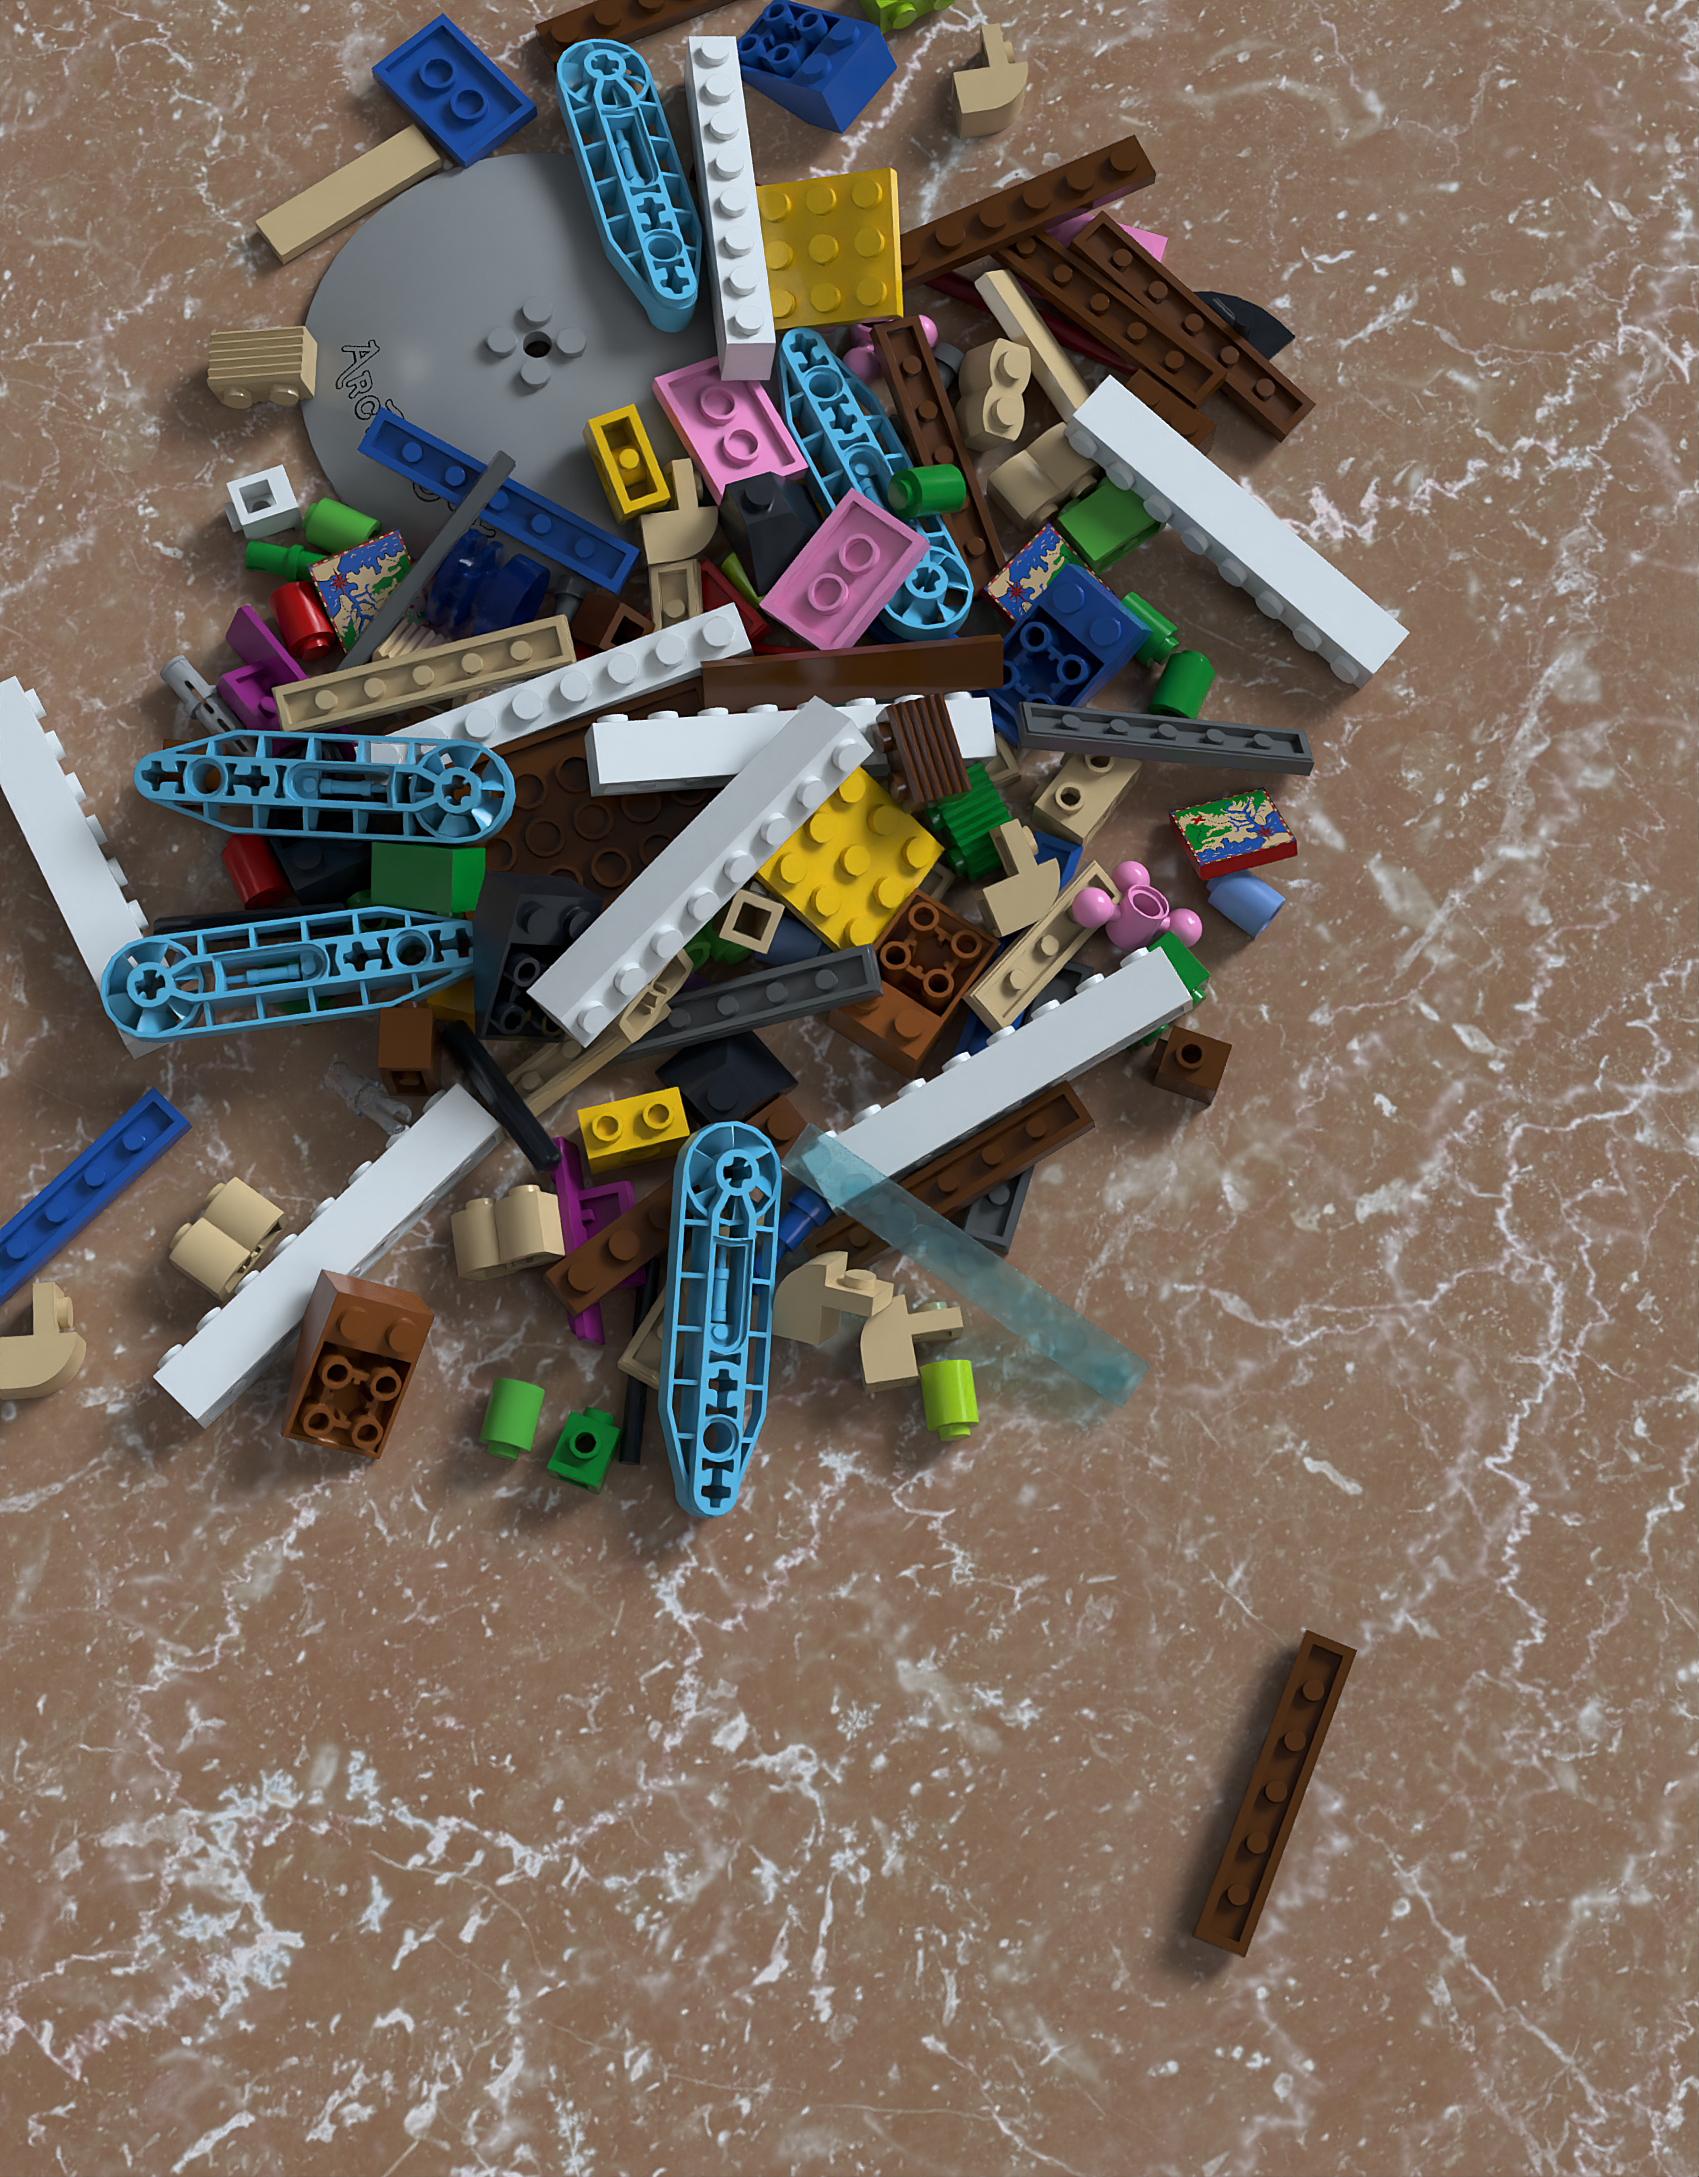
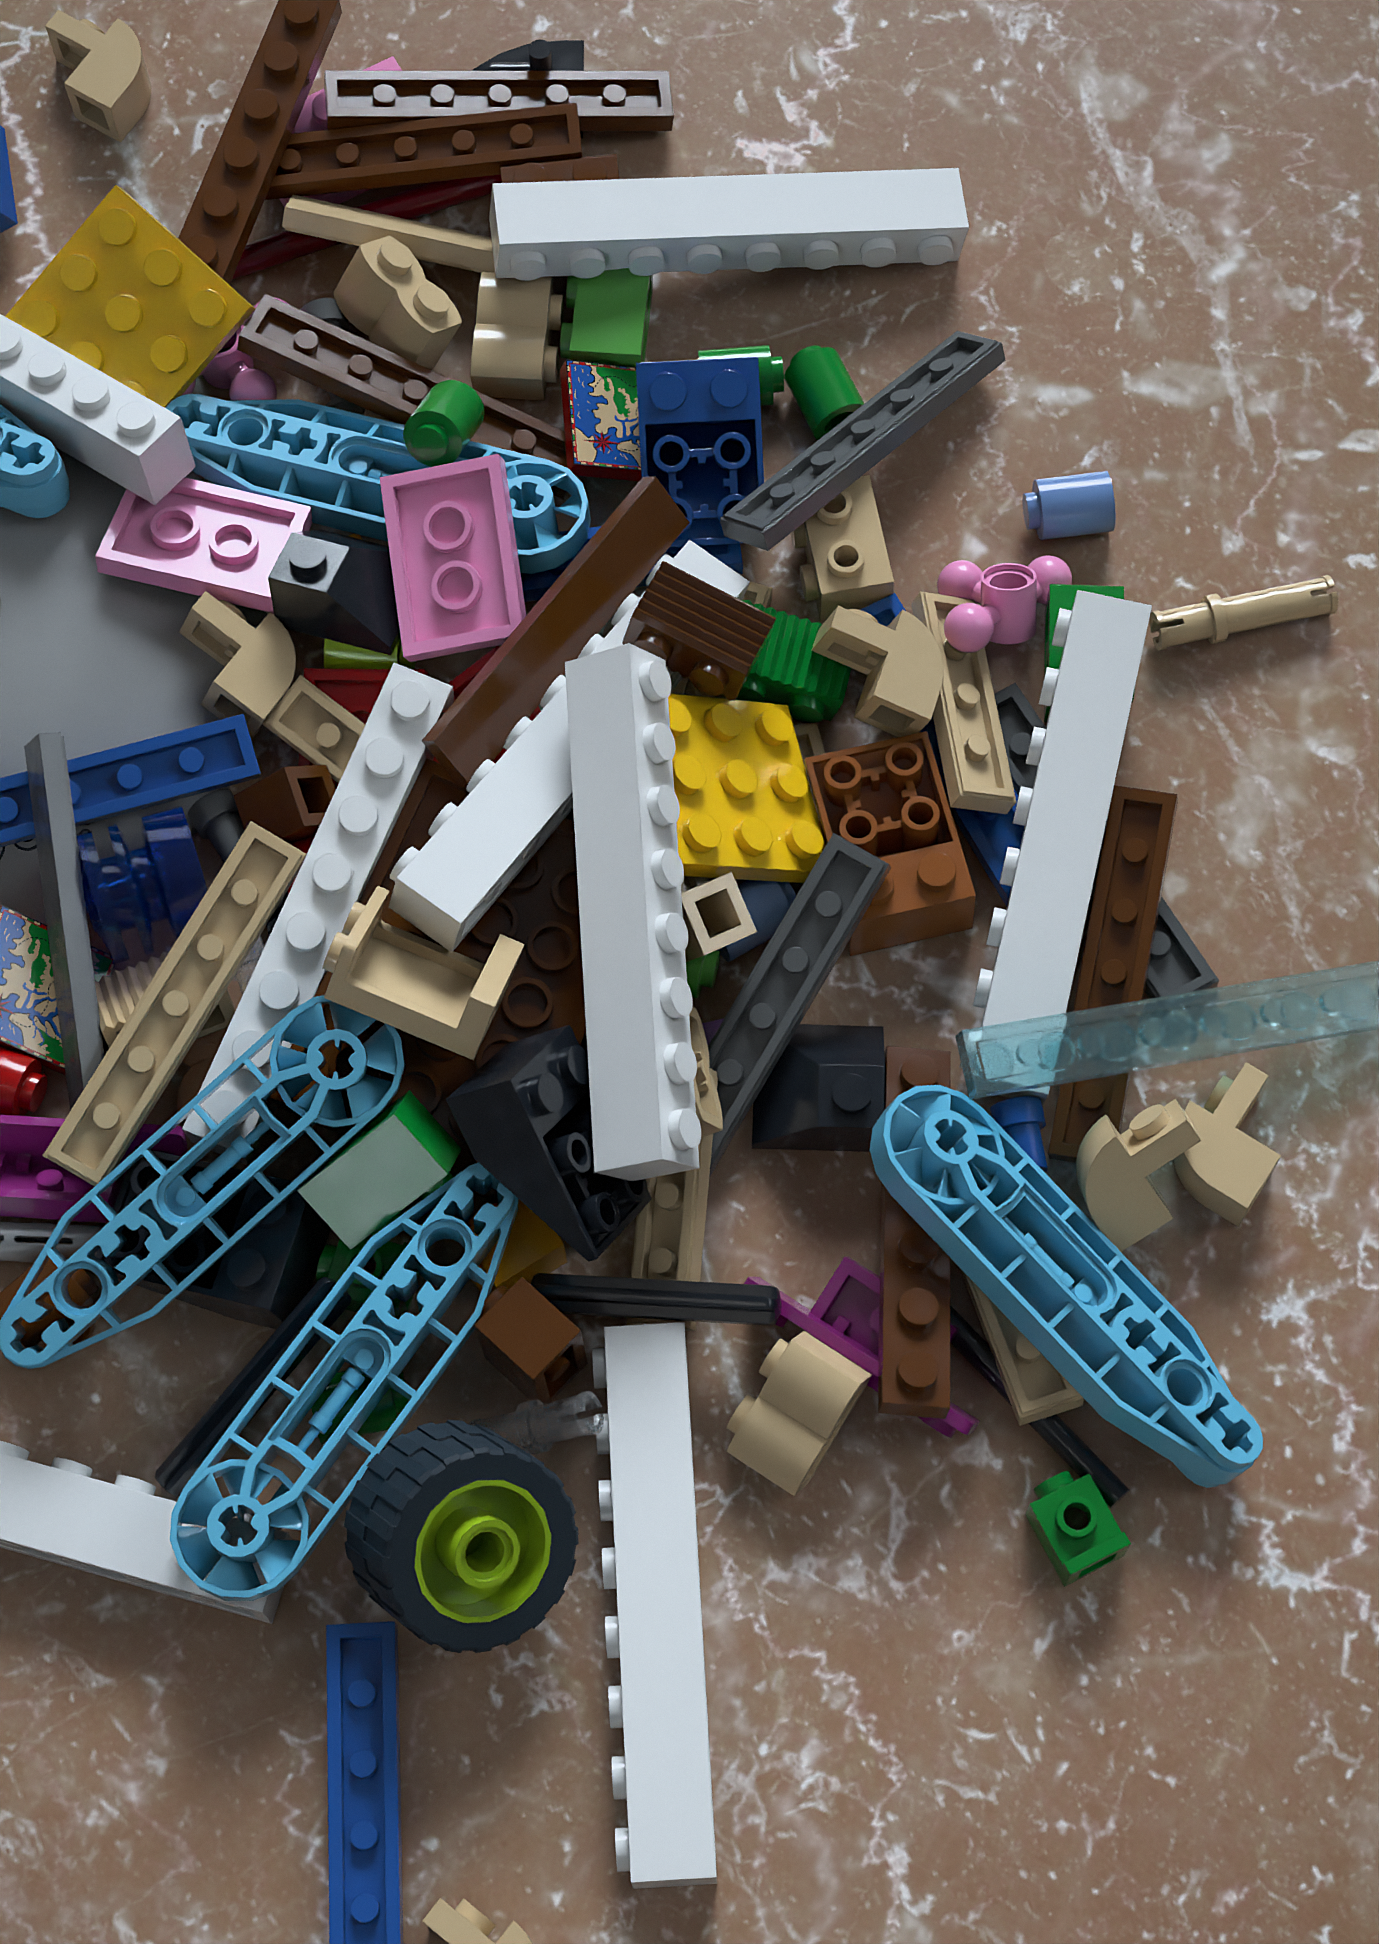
camera: 40 degrees left, 5 degrees down
tan brick [169,1177,288,1302] -> none
red brick [220,834,292,910] -> none
dark orange slope [280,1269,435,1460] -> none
bright green brick [479,1378,545,1461] -> none
yellow brick [577,1087,690,1174] -> none
yellow brick [582,404,671,525] -> none
lime brick [919,1360,980,1441] -> none
reddish brown brick [1149,1025,1232,1105] -> none
tile [1169,787,1298,881] -> none
none -> tan panel [322,886,524,1060]
none -> black wheel [344,1420,579,1653]
none -> tan pin [1149,575,1338,651]

